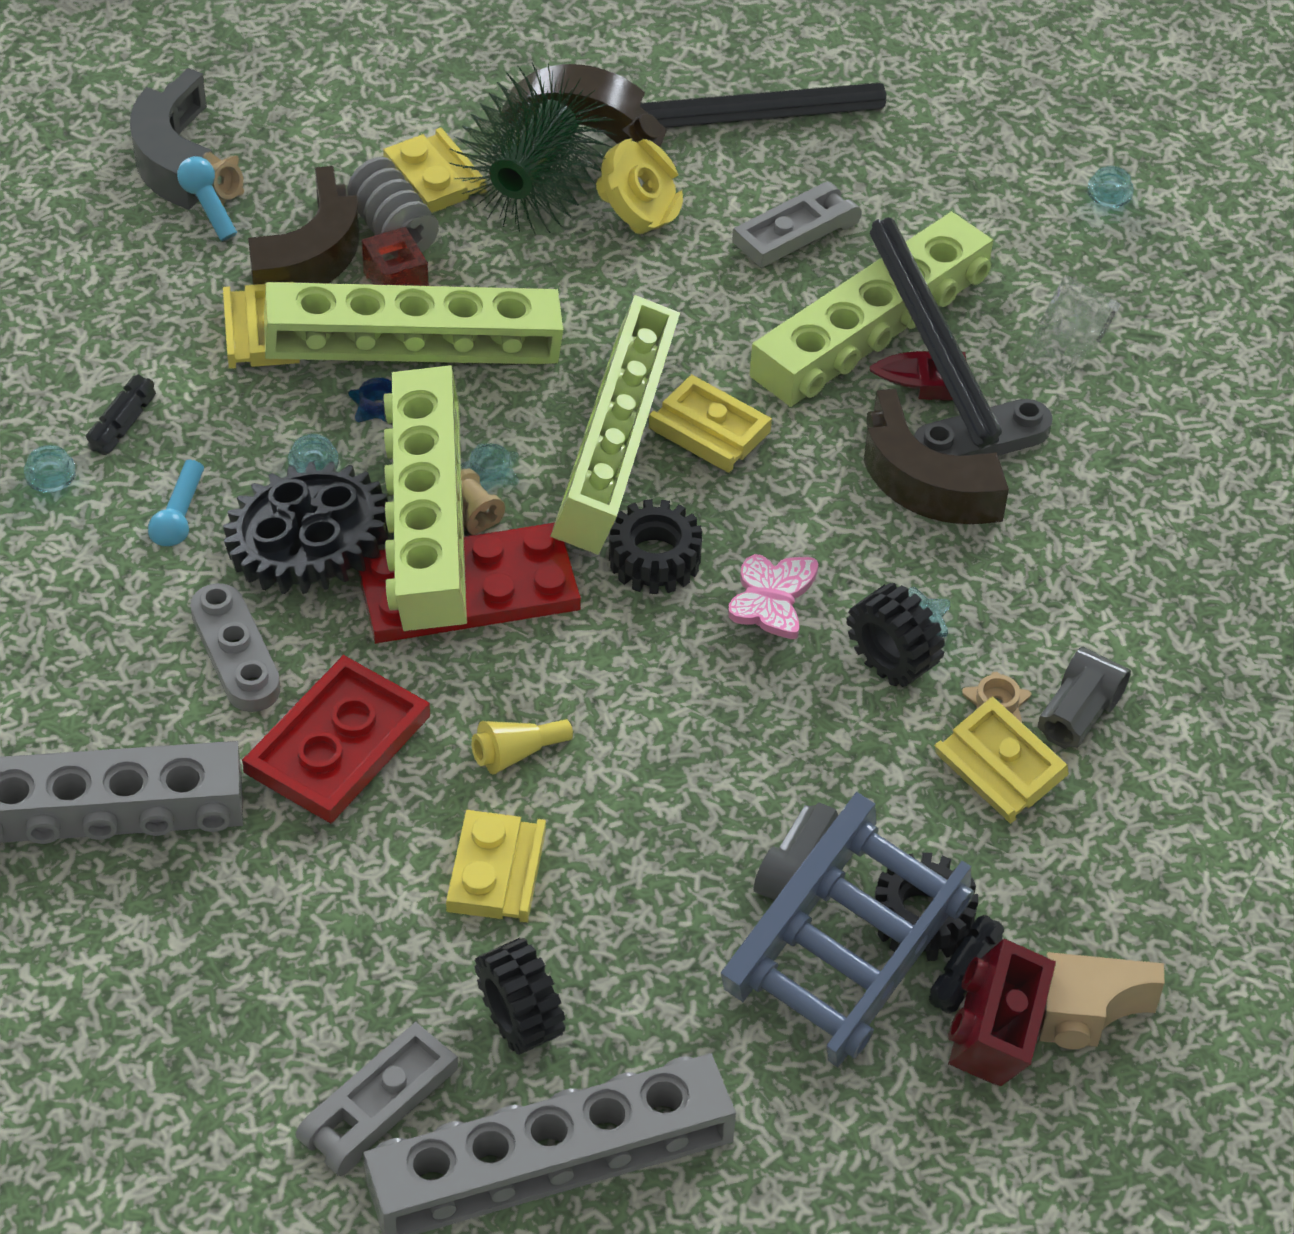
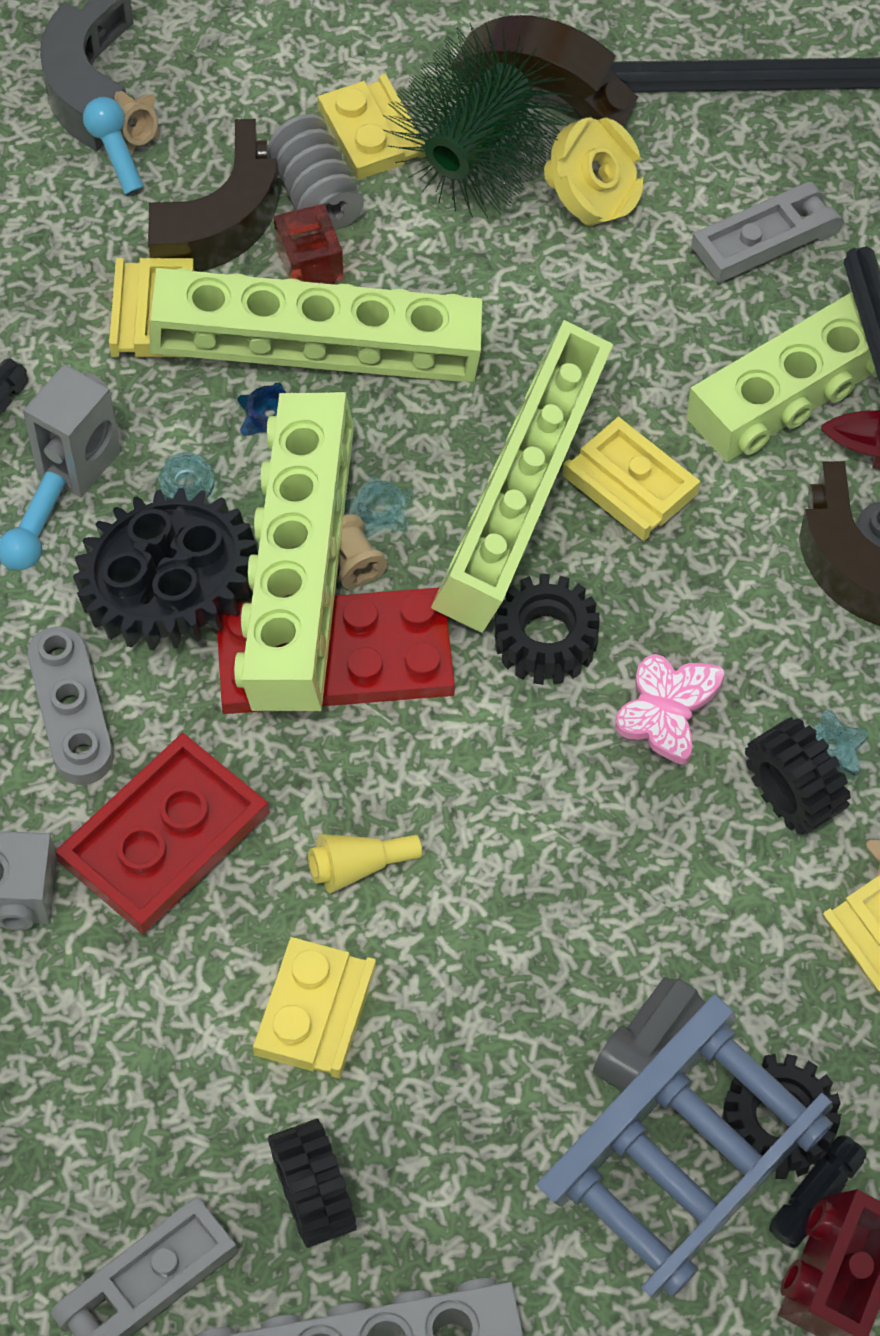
camera: 10 degrees right, 10 degrees up
none -> light grey brick [23,364,121,498]

